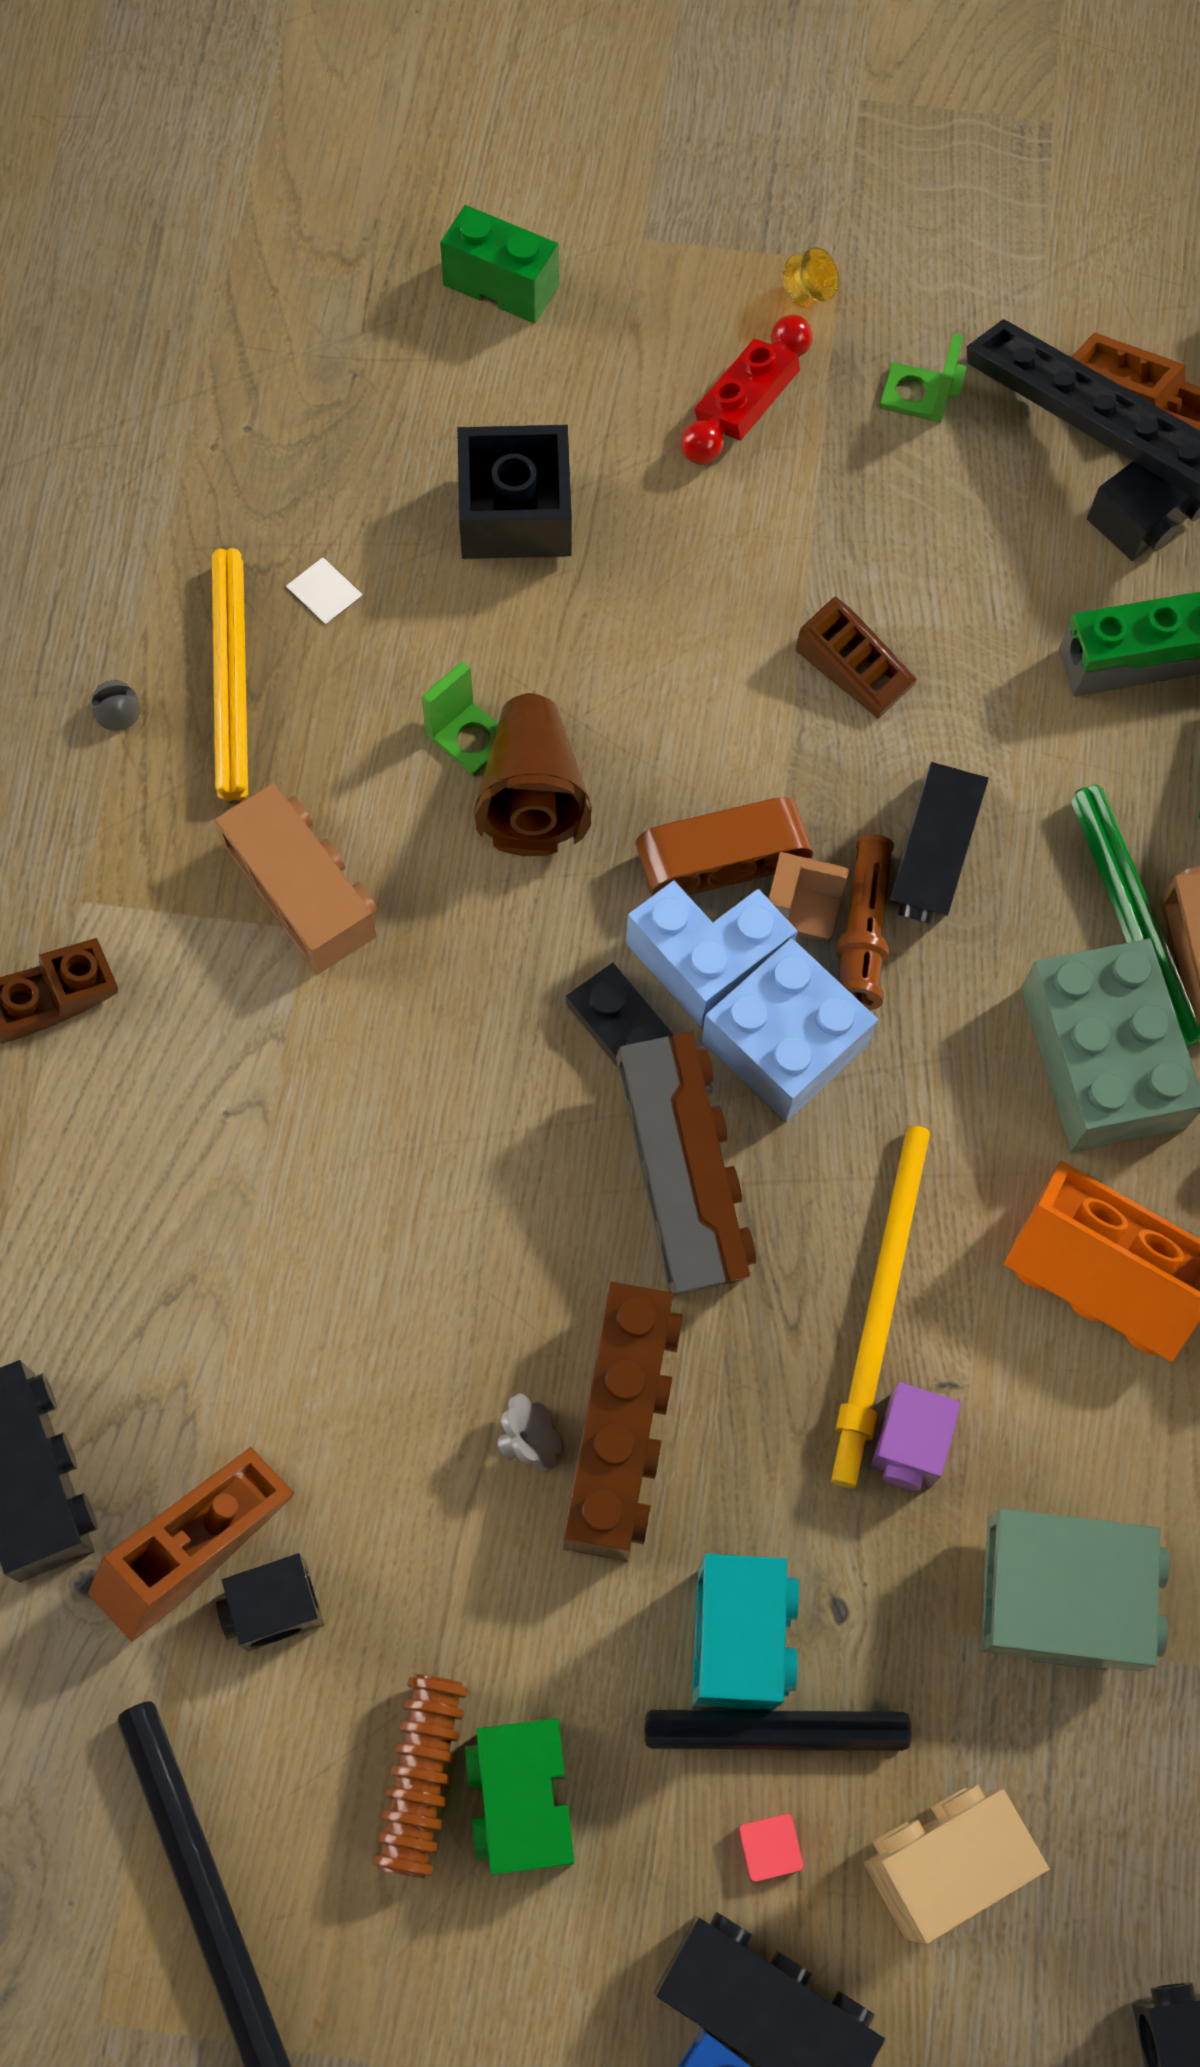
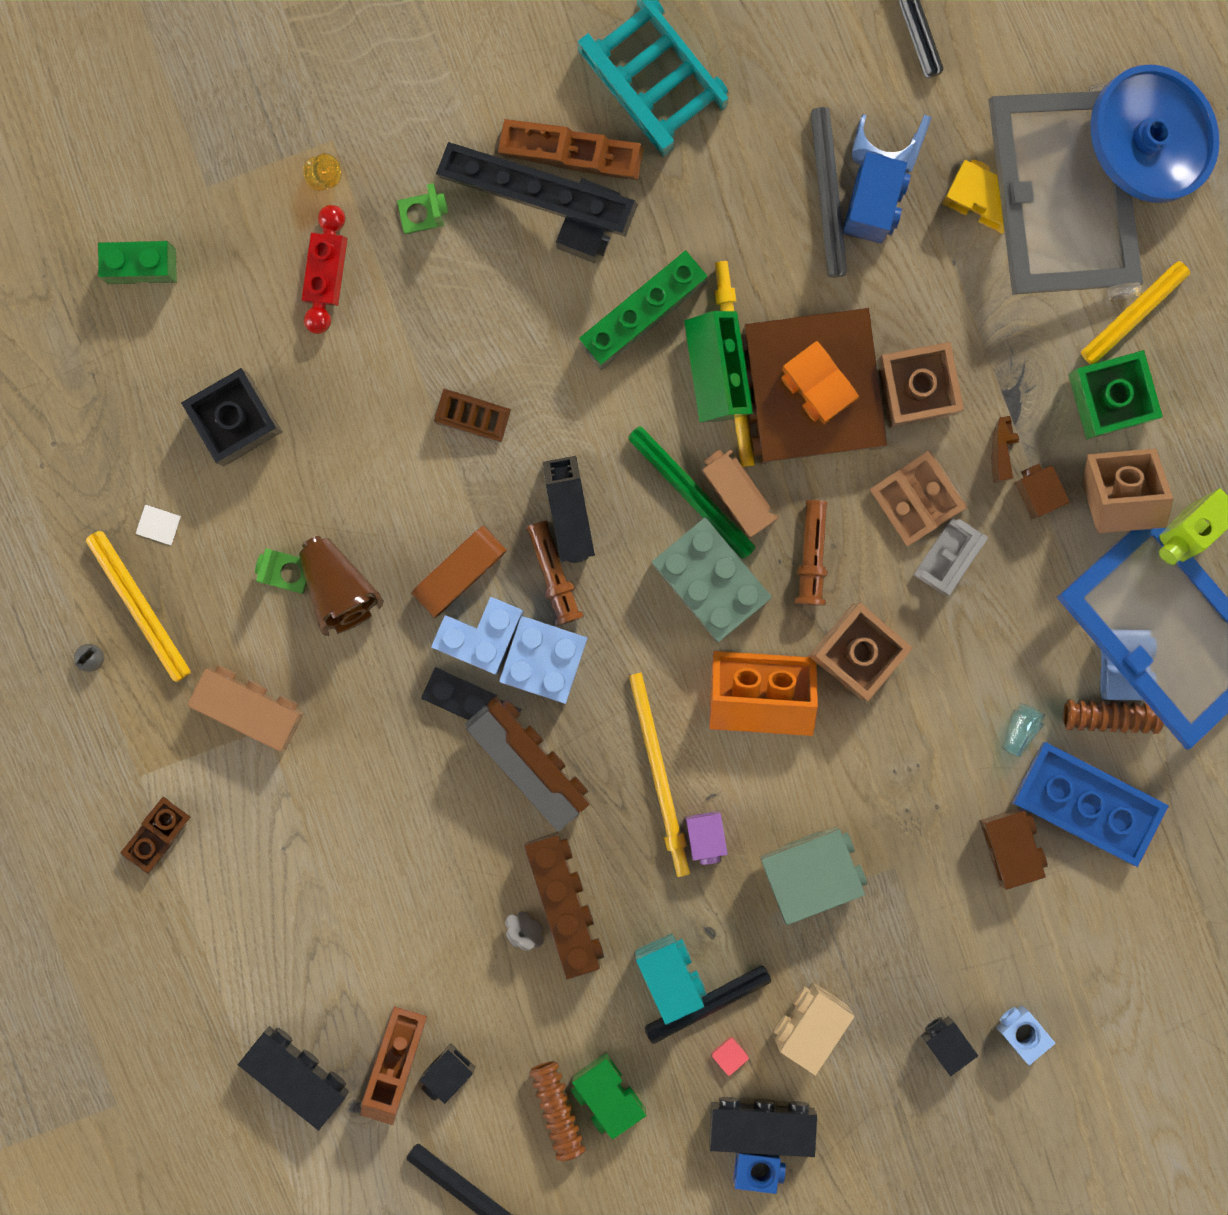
camera: 25 degrees left, 20 degrees up
medium nougat panel [769,852,849,943] -> none

